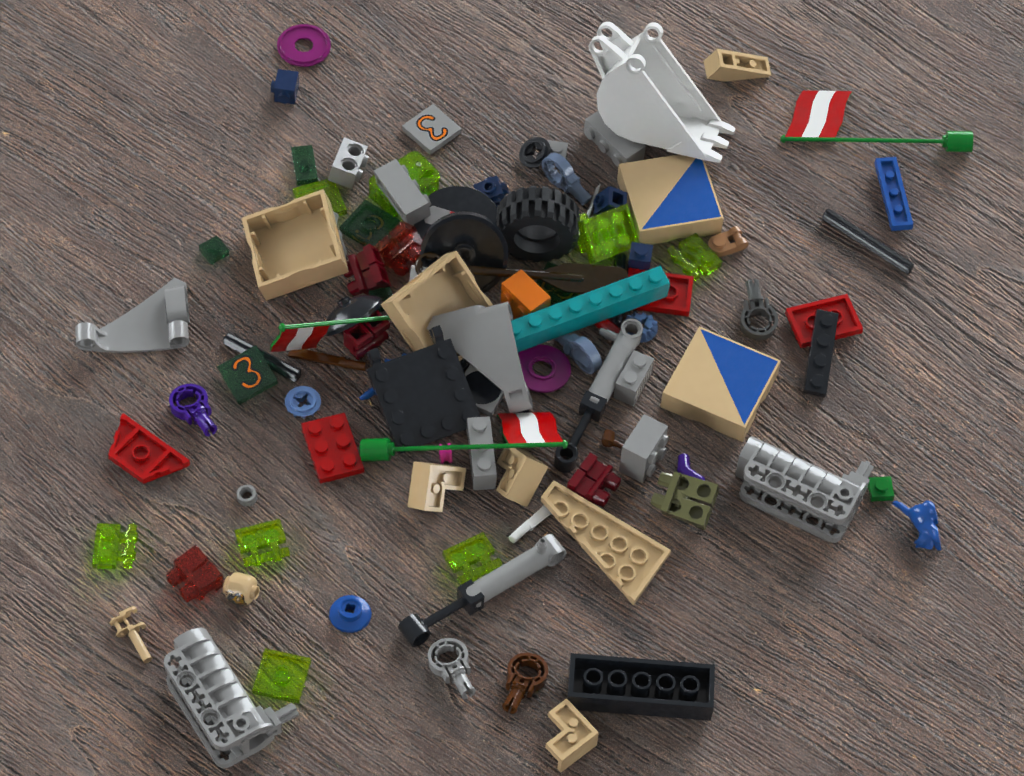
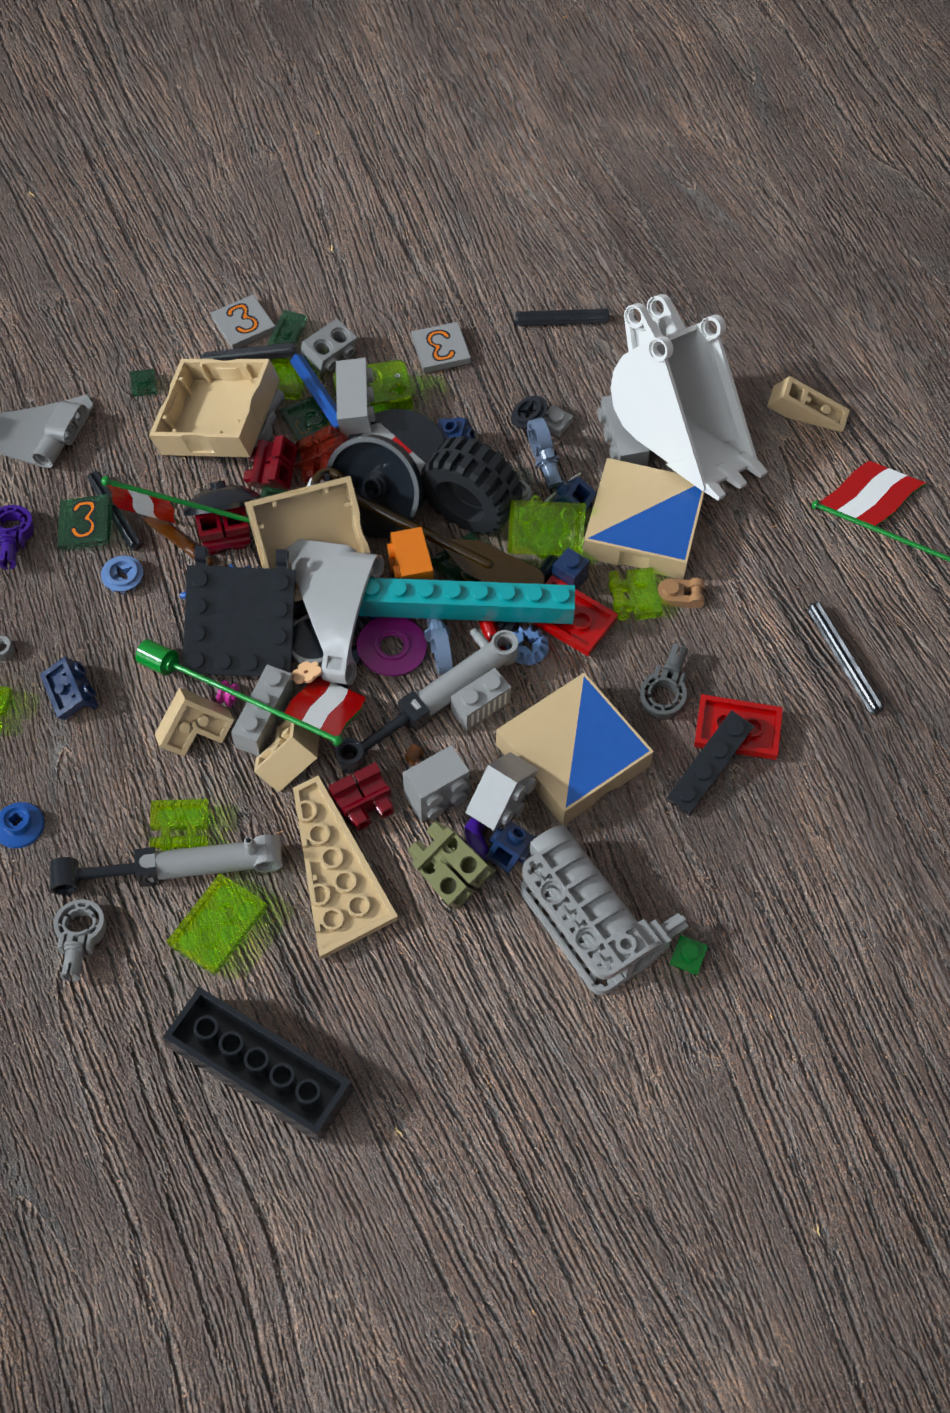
camera: 30 degrees right, 5 degrees up
dark blue brick [271,69,299,104] -> none
magenta piece [277,24,331,67] -> none
red plate [301,412,364,484] -> none
reddish brown pin [502,652,548,714] -> none
white piece [508,505,552,543] -> none
tan panel [545,698,599,772] -> none
blue plate [874,157,913,231] -> none
blue animal [892,500,941,551] -> none
none -> dark blue bracket [40,656,98,720]
none -> clear neon green plate [166,873,267,976]
none -> black axle [201,342,297,361]
none -> light grey tile [211,295,276,349]
none -> blue axle [290,354,339,429]
none -> light nougat plant [292,661,322,684]
none -> brick [465,752,539,830]
none -> dark blue brick [485,820,534,873]
none -> black axle [515,308,610,326]

